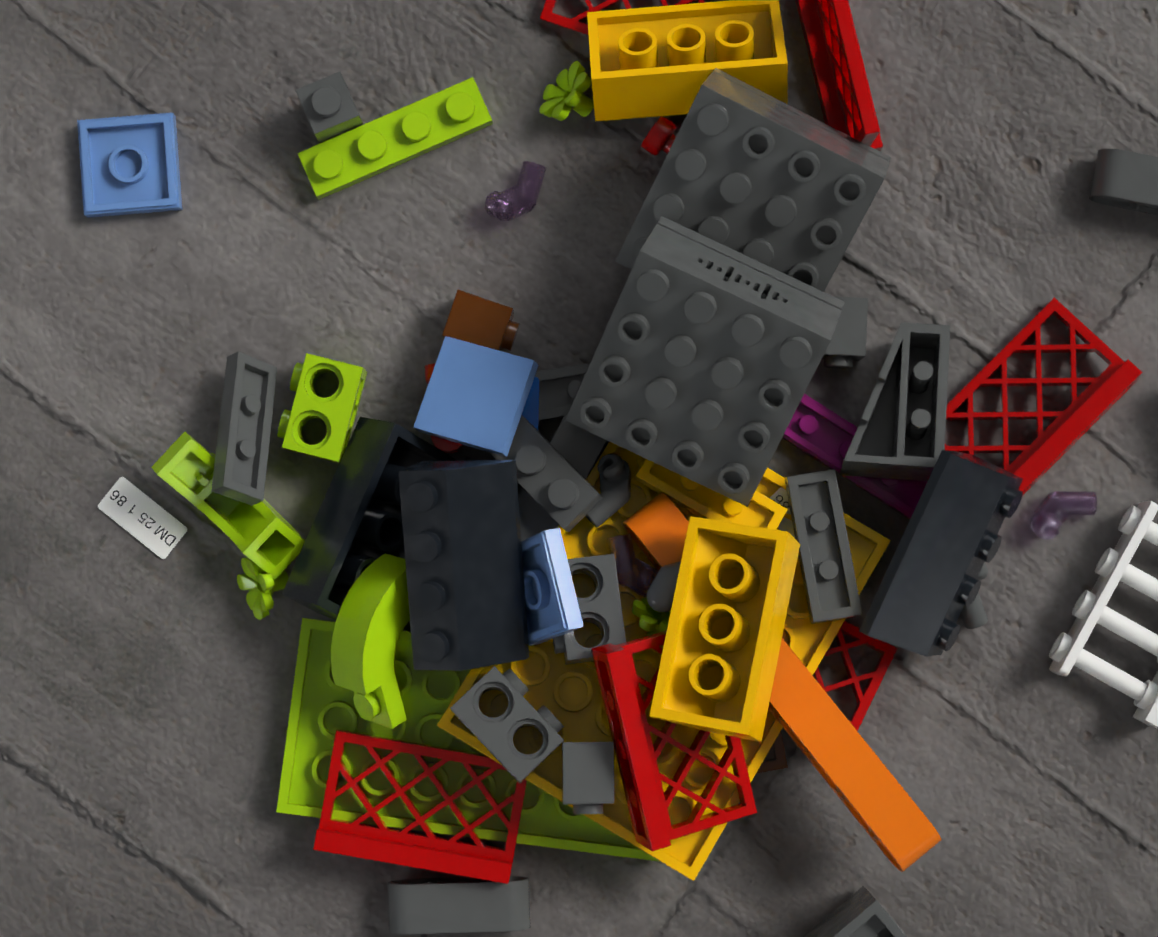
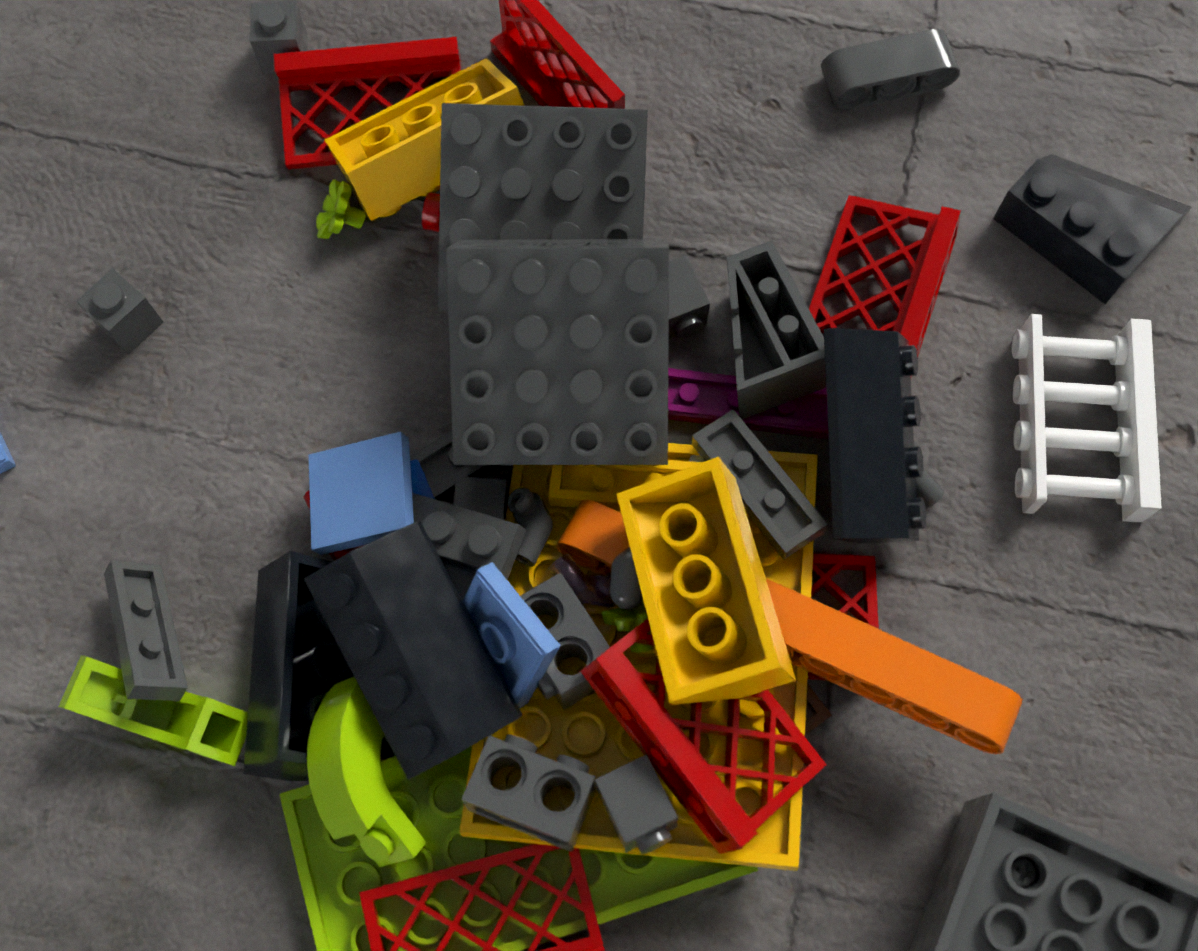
camera: 20 degrees left, 15 degrees down
white sticker [98,477,187,559] -> none
lime plant [237,557,289,620] -> none
lime brick [277,353,367,463] -> none
lime plate [297,77,493,200] -> none
reddish brown brick [442,290,520,351] -> none
clear purple arm [485,161,546,221] -> none
clear purple arm [1030,491,1097,540] -> none

